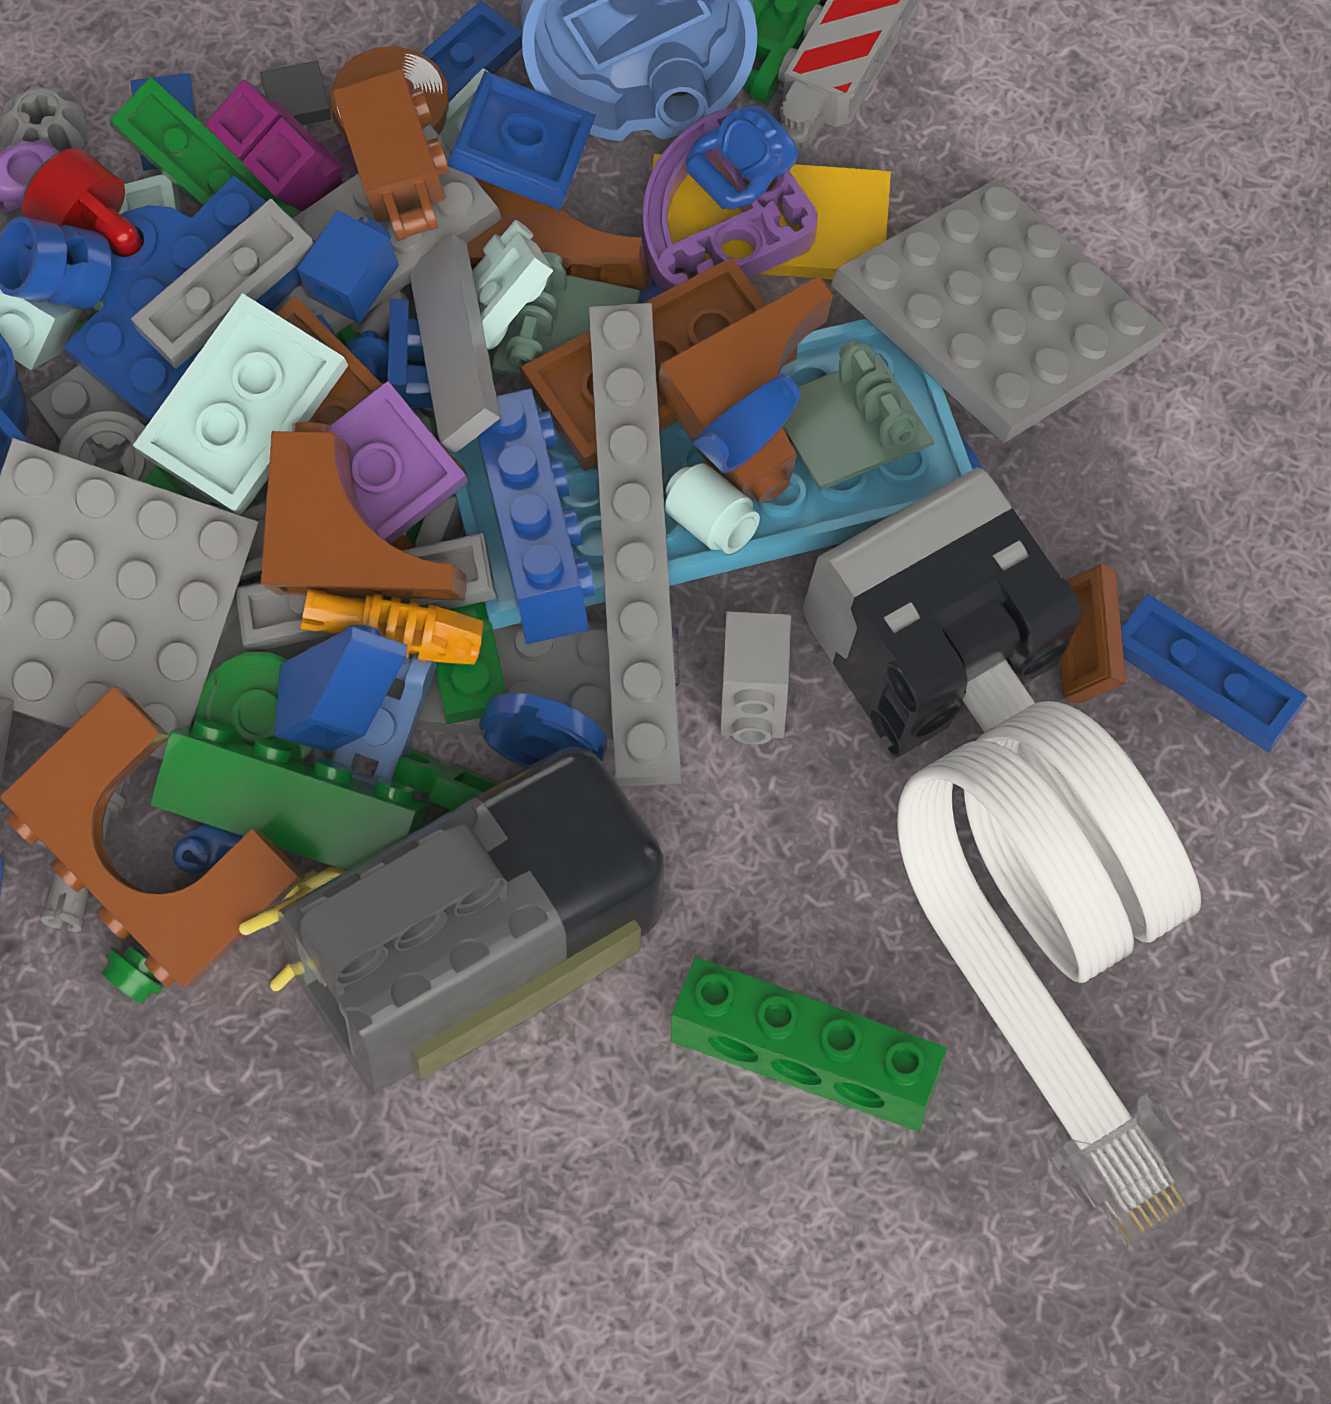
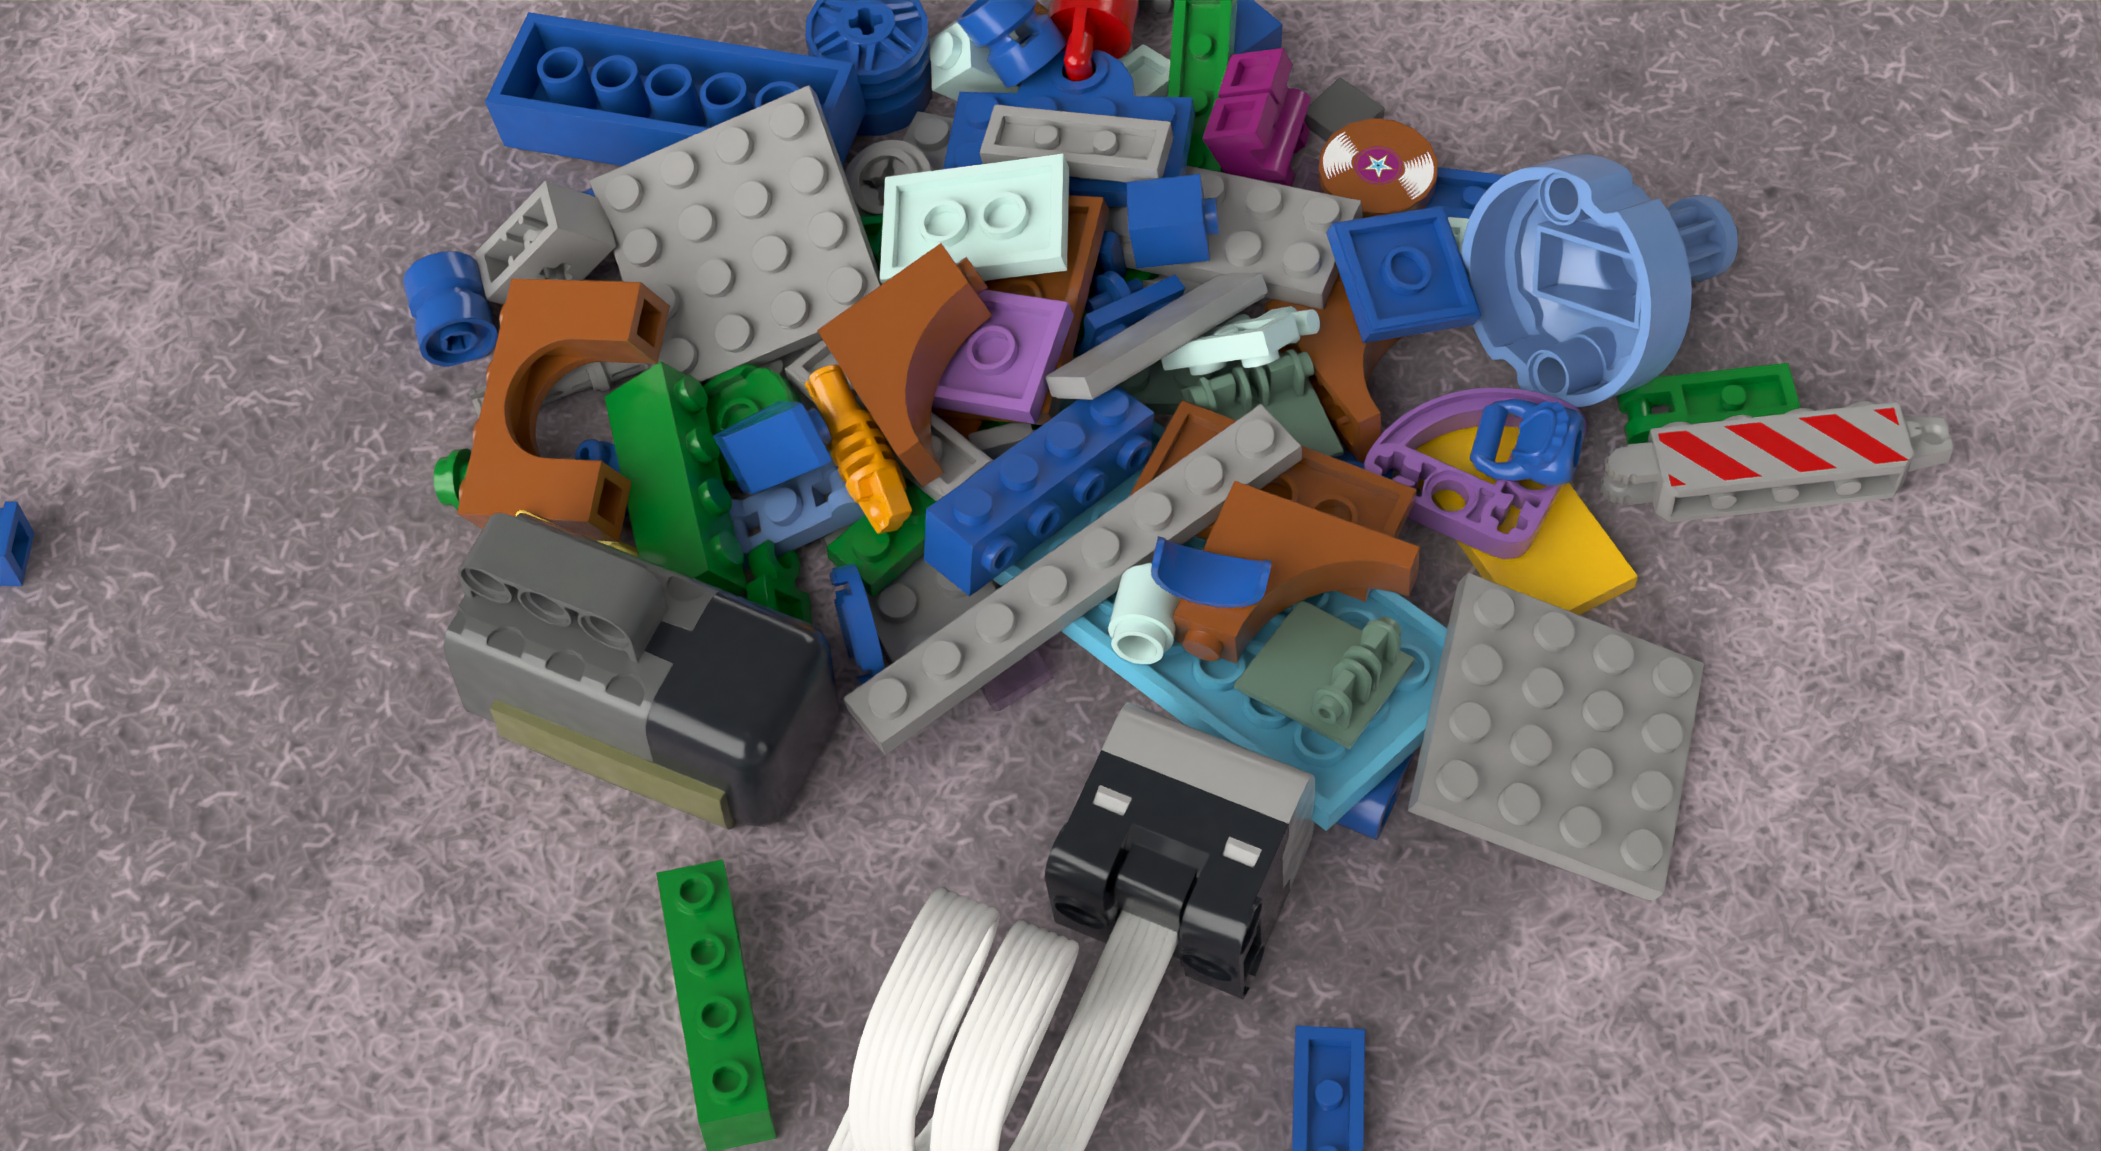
camera: 60 degrees right, 5 degrees down
dark orange brick [332,68,450,241] -> none
light grey brick [720,611,791,745] -> none
dark orange tile [1060,564,1126,703] -> none

